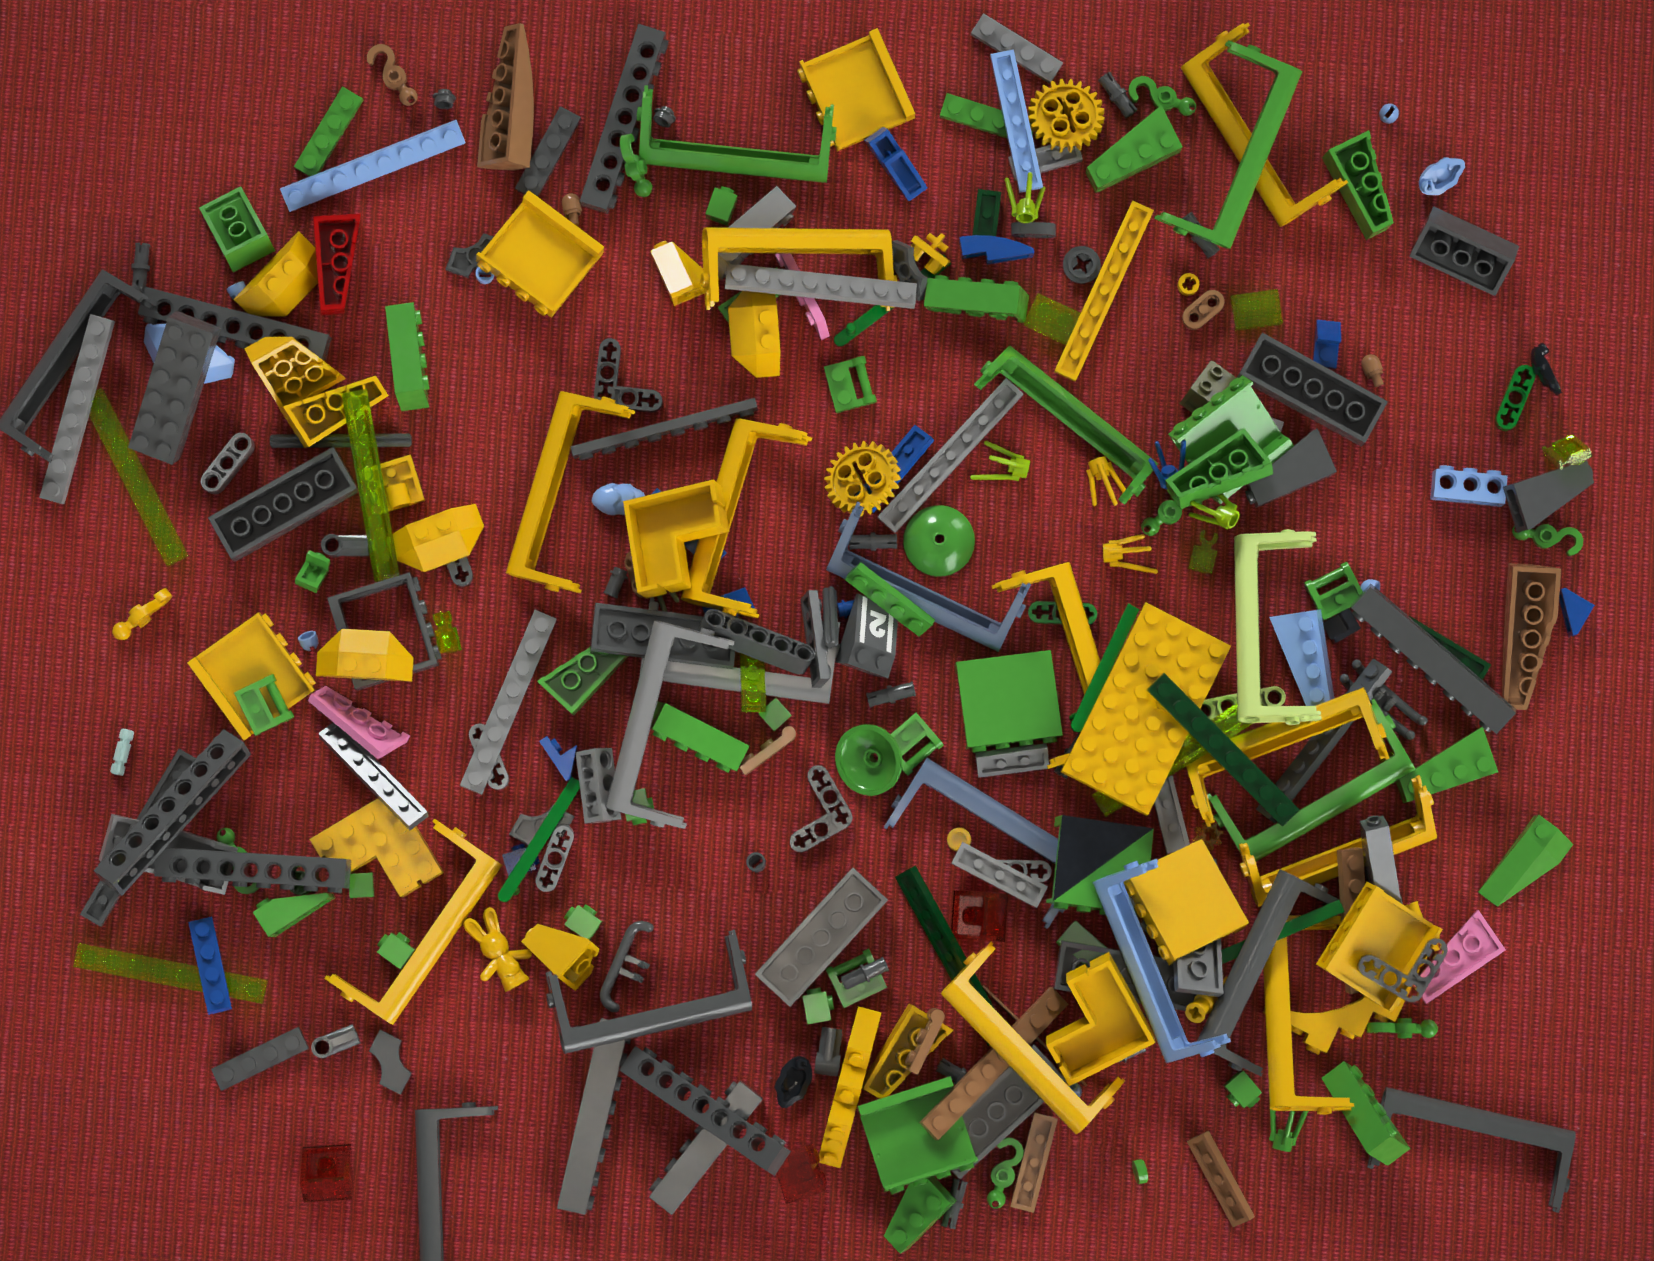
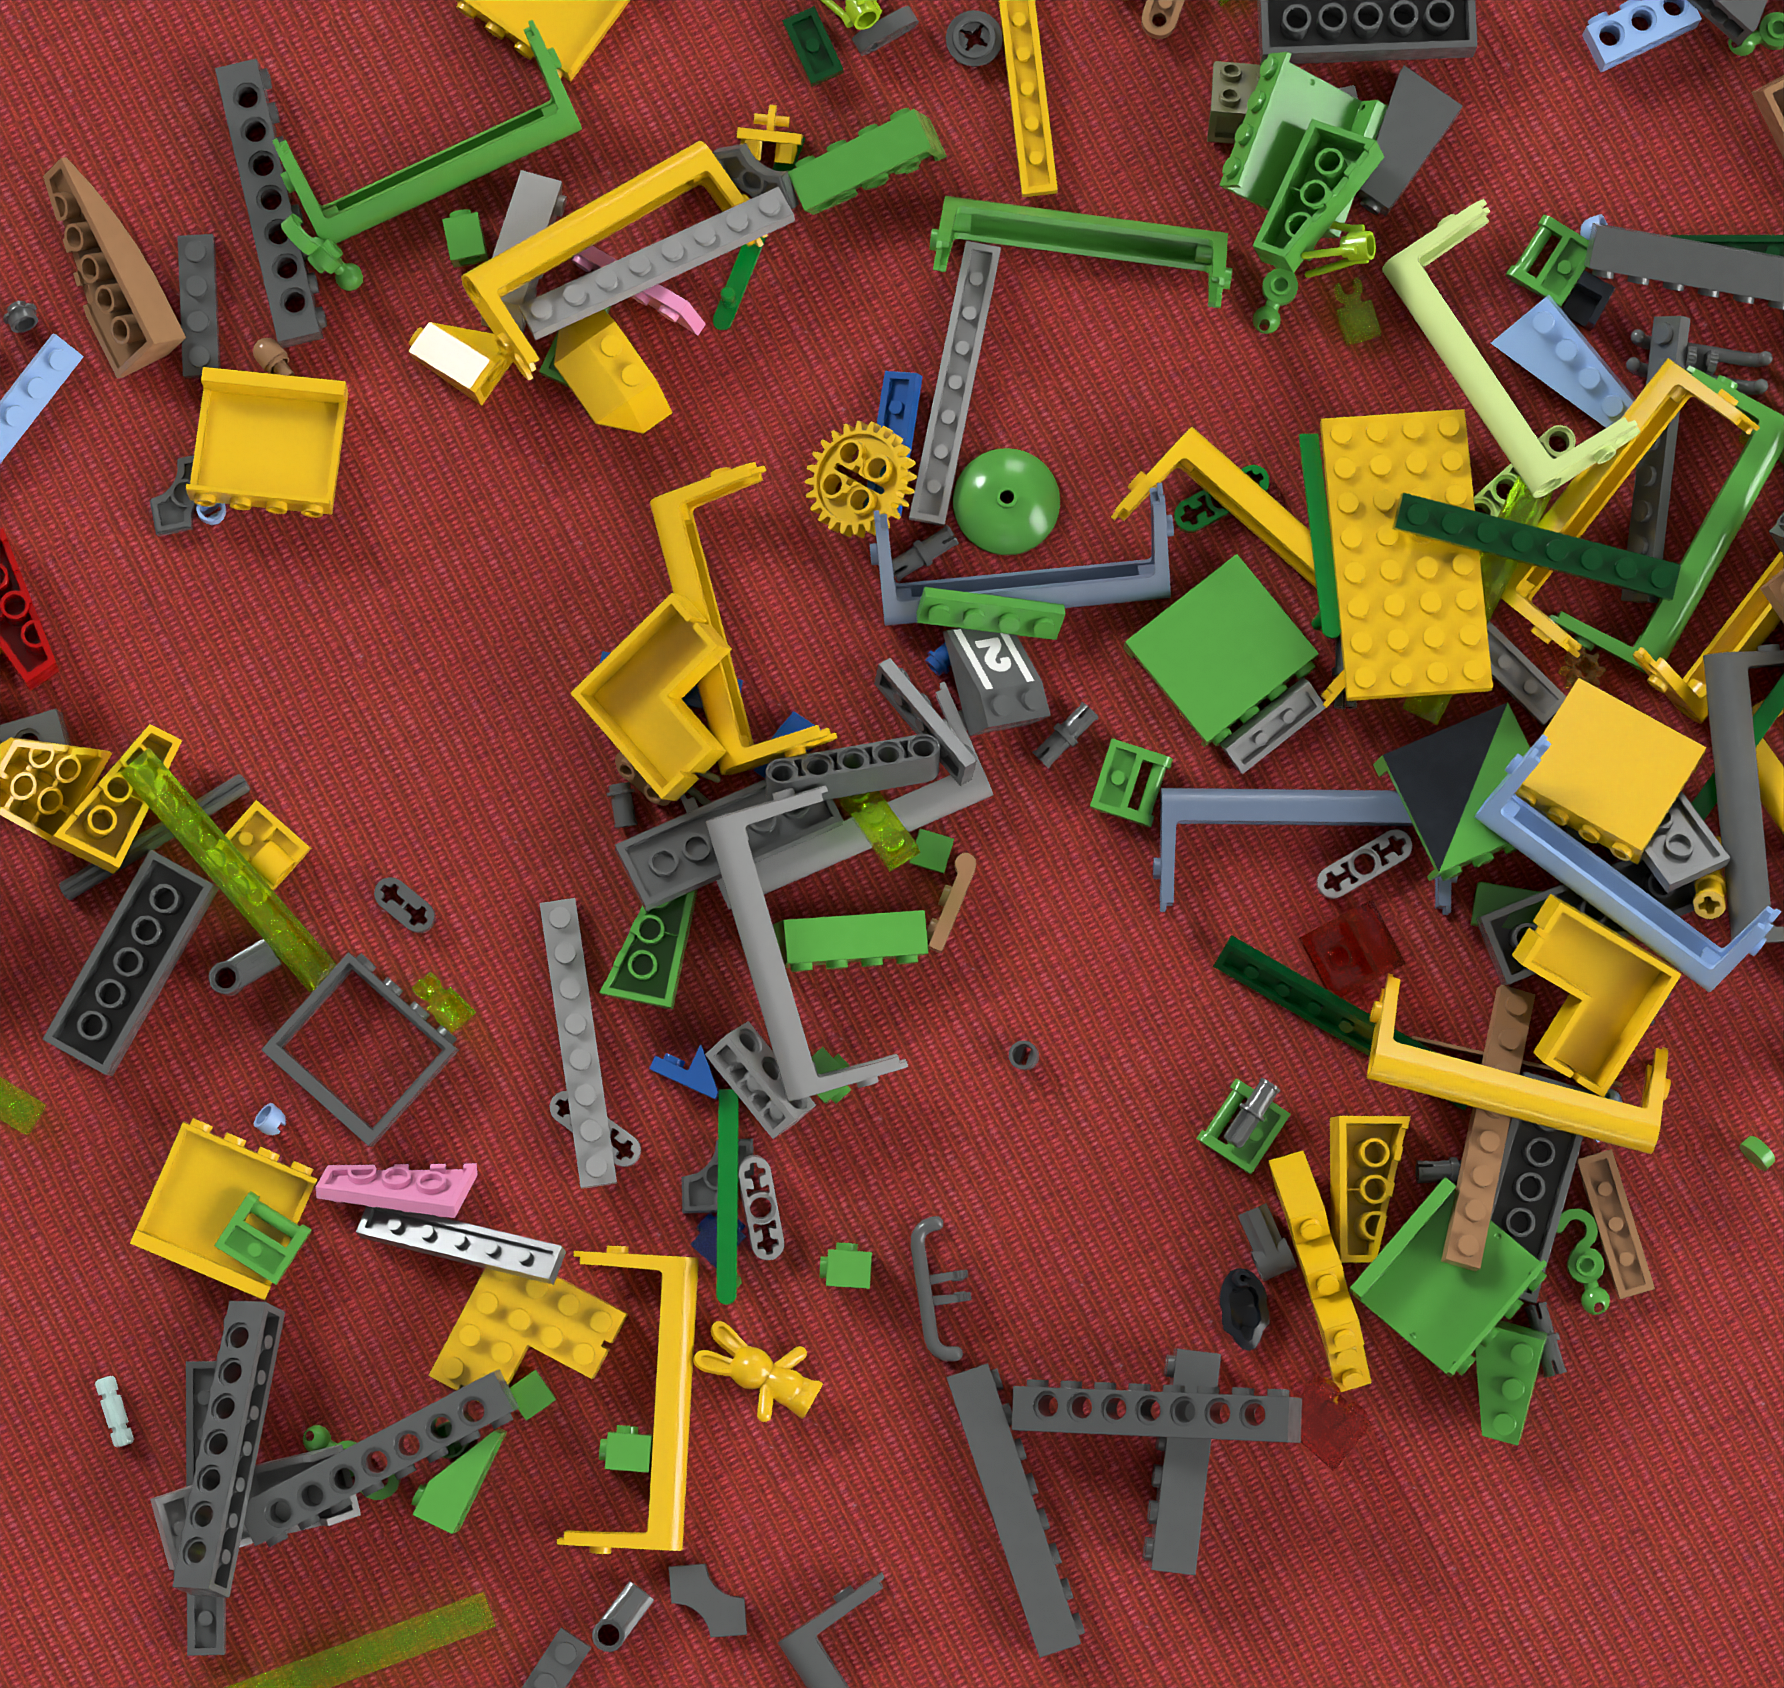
camera: 25 degrees left, 0 degrees up
yellow piece [112,588,172,640] -> none
blue plate [188,917,232,1015] -> none
light grey beam [201,433,255,495] -> none
bright green bracket [295,551,330,593] -> none
yellow wedge [316,629,414,682] -> none
bright green wedge [385,302,430,411] -> none
yellow wedge [387,504,484,572] -> none
yellow piece [506,391,635,594] -> none
yellow slope [521,924,599,991] -> none
dark grey piece [545,930,752,1054] -> none
dark grey plate [571,398,758,461] -> none
light blue arm [592,483,645,515] -> none
dark grey beam [594,338,663,413] -> none
dark grey plate [653,106,676,128] -> none
dark grey brick [755,868,888,1007] -> none
dark grey beam [790,765,853,852] -> none
bright green brick [802,988,834,1024] -> none
dark grey axle [822,586,838,649] -> none
bright green plate [824,356,877,413] -> none
bright green dish [835,724,902,796] -> none
blue slope [864,127,928,201] -> none
medium nougat plate [905,1008,945,1075] -> none
yellow tile [947,828,971,852] -> none
light grey plate [951,842,1048,908] -> none
blue slope [959,235,1034,265] -> none
lime plant [970,441,1030,481] -> none
clear neon green plate [1023,293,1081,345] -> none
yellow plant [1086,456,1131,506] -> none
yellow plant [1103,534,1158,574] -> none
blue plant [1148,440,1186,490] -> none

